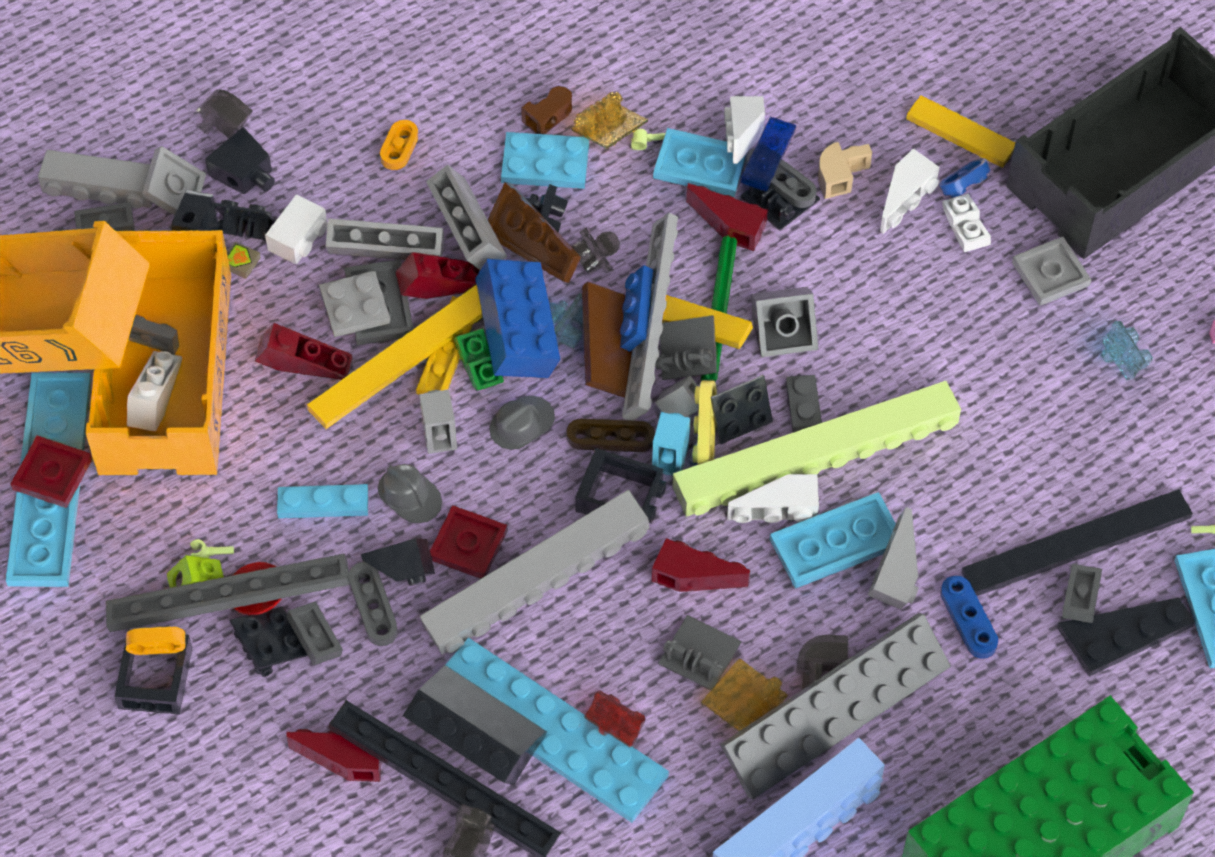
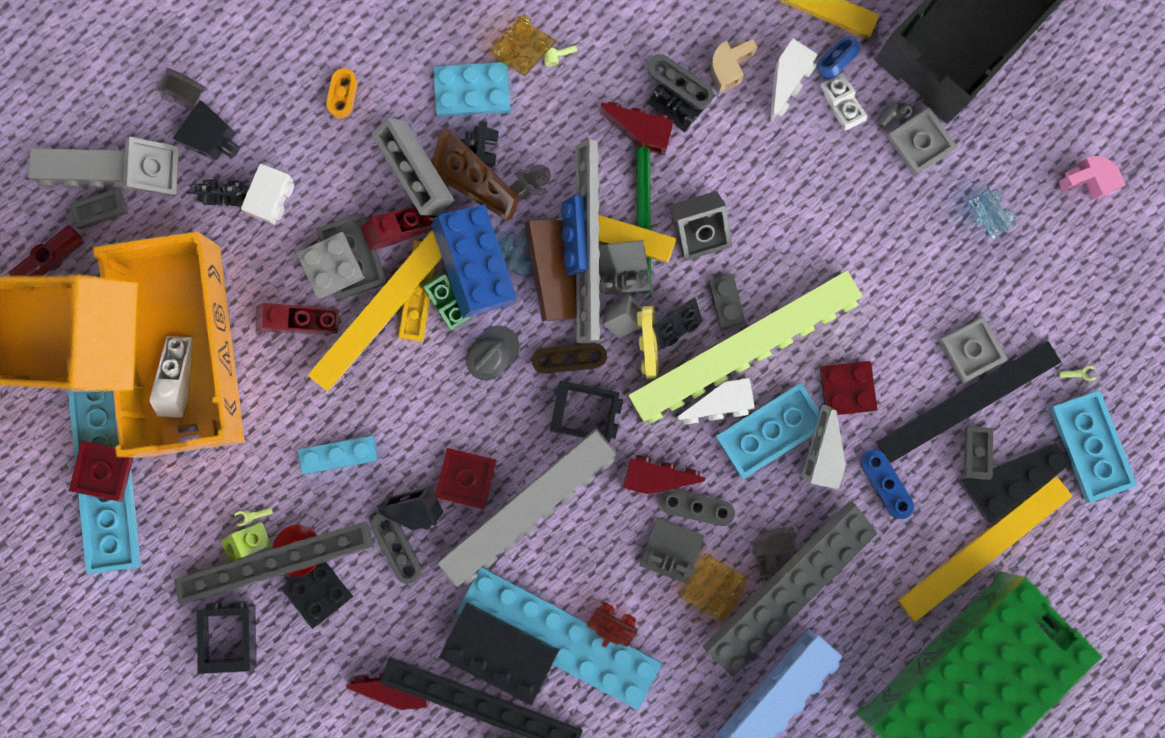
camera: 10 degrees left, 25 degrees up
light orange beam [126,627,185,655] -> none
dark grey plate [128,315,179,355] -> none
black torso [171,190,218,231] -> none
tile [227,242,261,279] -> none
dark grey plate [287,601,343,665] -> none
light grey brick [326,218,444,260] -> none
dark grey piece [377,464,443,524] -> none
light grey brick [419,389,457,454] -> none
reddish brown leg [521,86,572,134] -> none
medium azure brick [652,412,690,476] -> none
medium azure plate [653,128,747,197] -> none
white slope [724,96,765,164] -> none
clear blue tile [740,116,796,192] -> none
none -> dark grey plate [659,489,735,526]
none -> dark red plate [820,361,878,415]
none -> dark grey arm [875,103,912,129]
none -> yellow tile [897,476,1072,622]
none -> light grey tile [937,316,1008,384]

